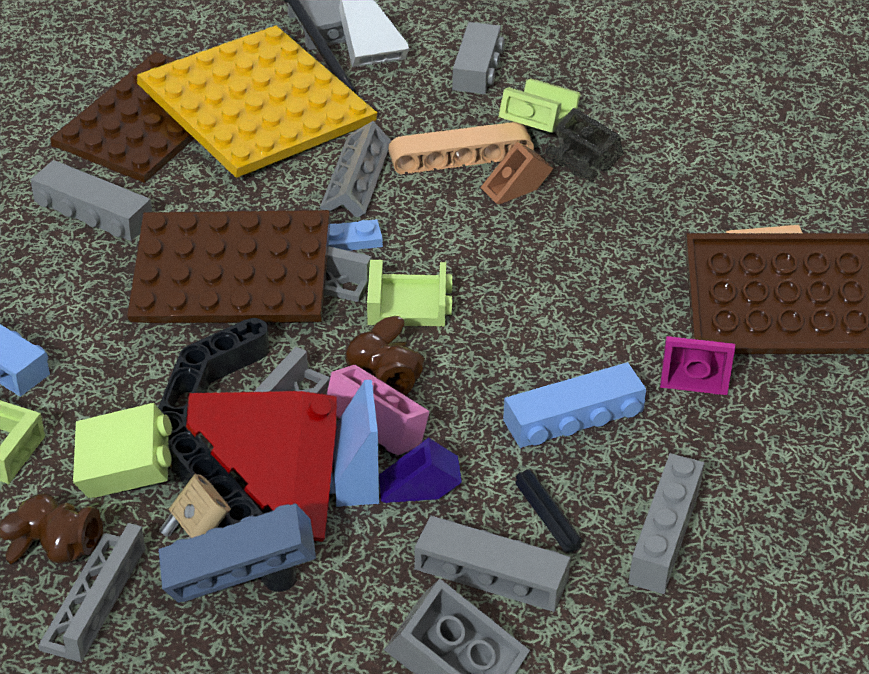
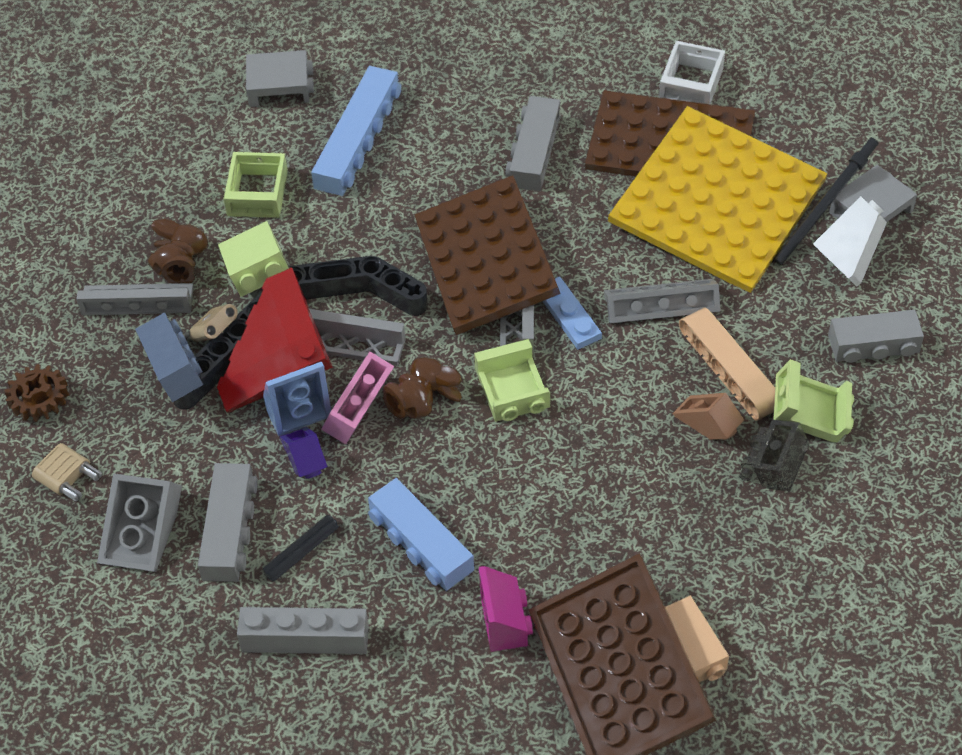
camera: 75 degrees right, 10 degrees up
none -> white window [659,41,725,104]

